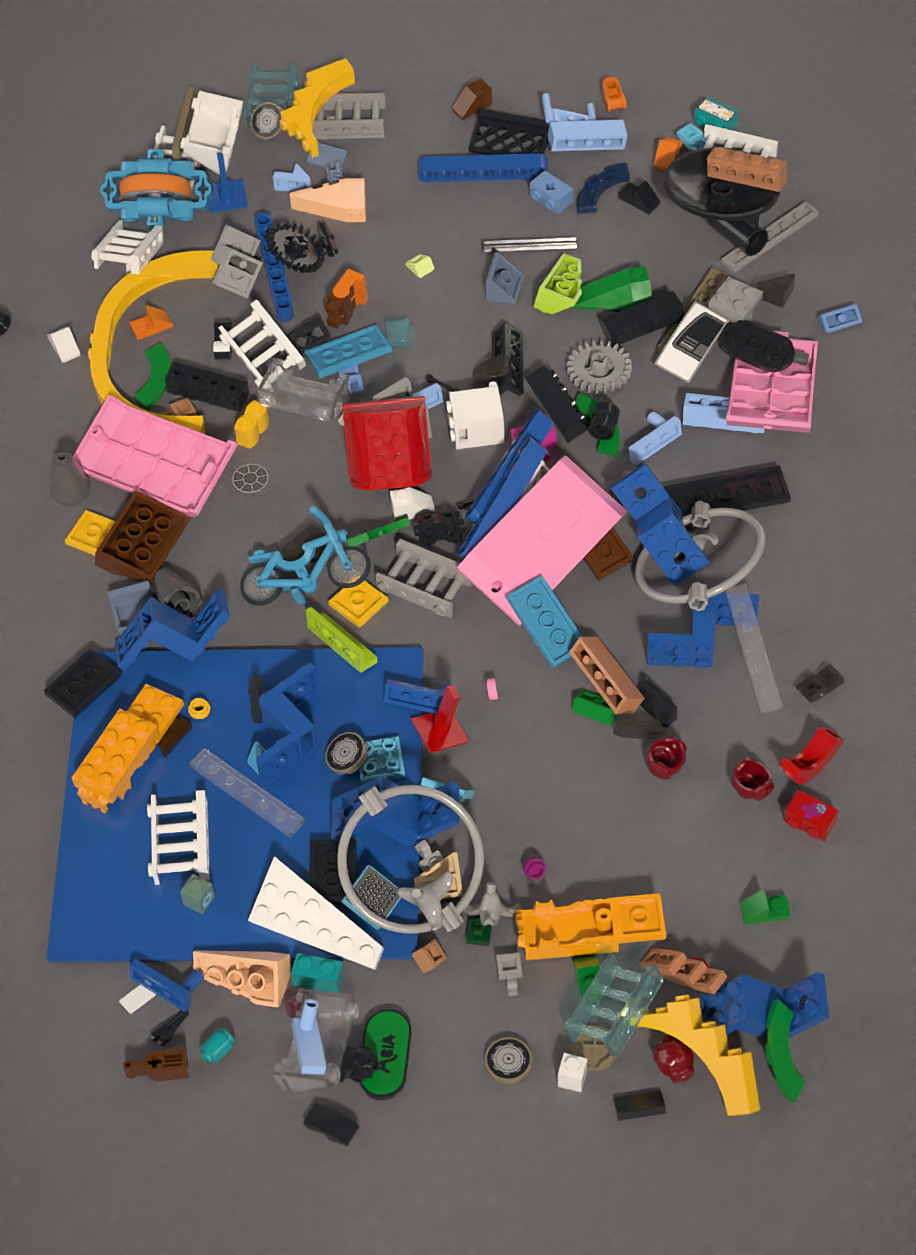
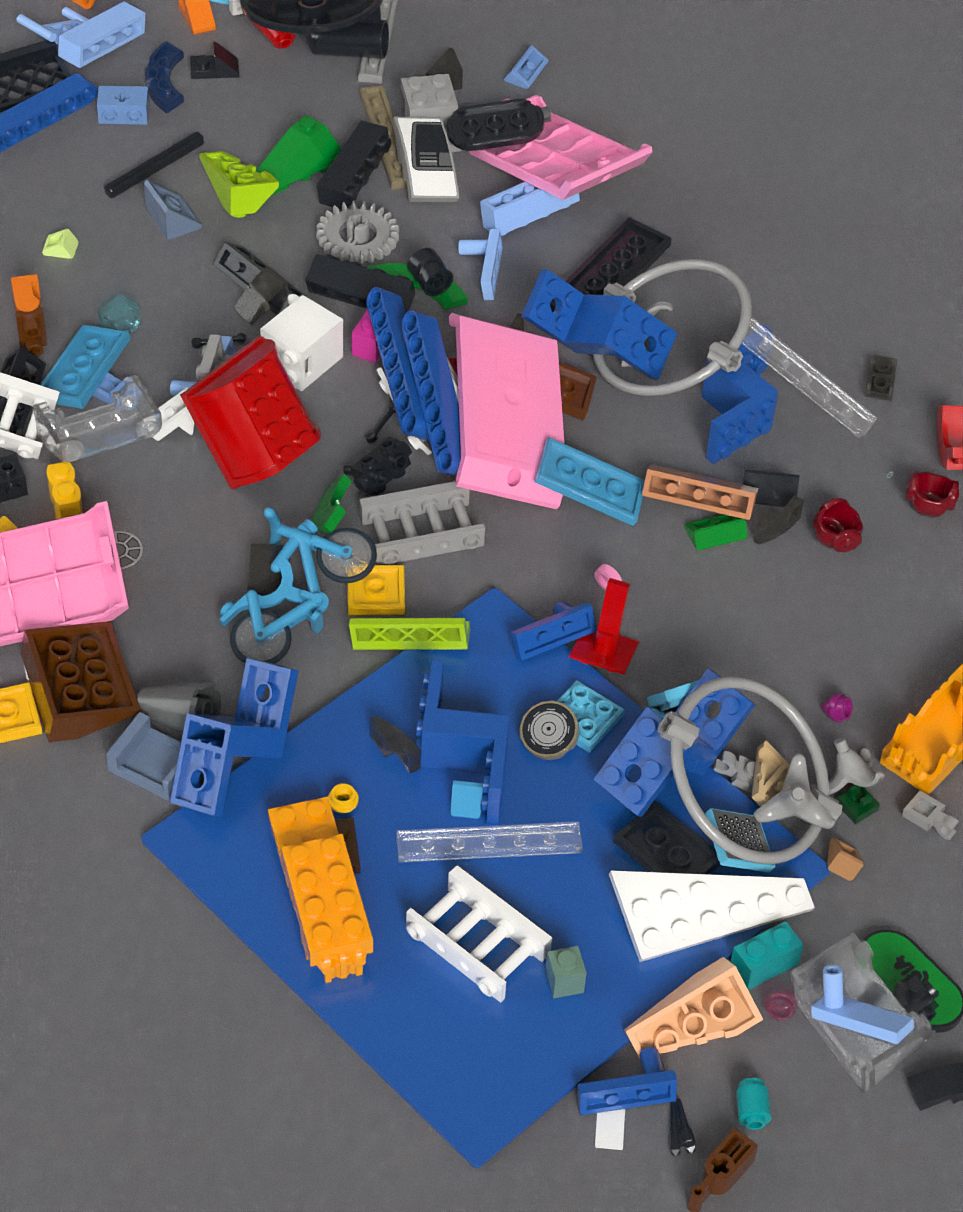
camera: 50 degrees left, 5 degrees down
black plate [43,649,121,718] -> none
white slope [390,487,436,522] -> none

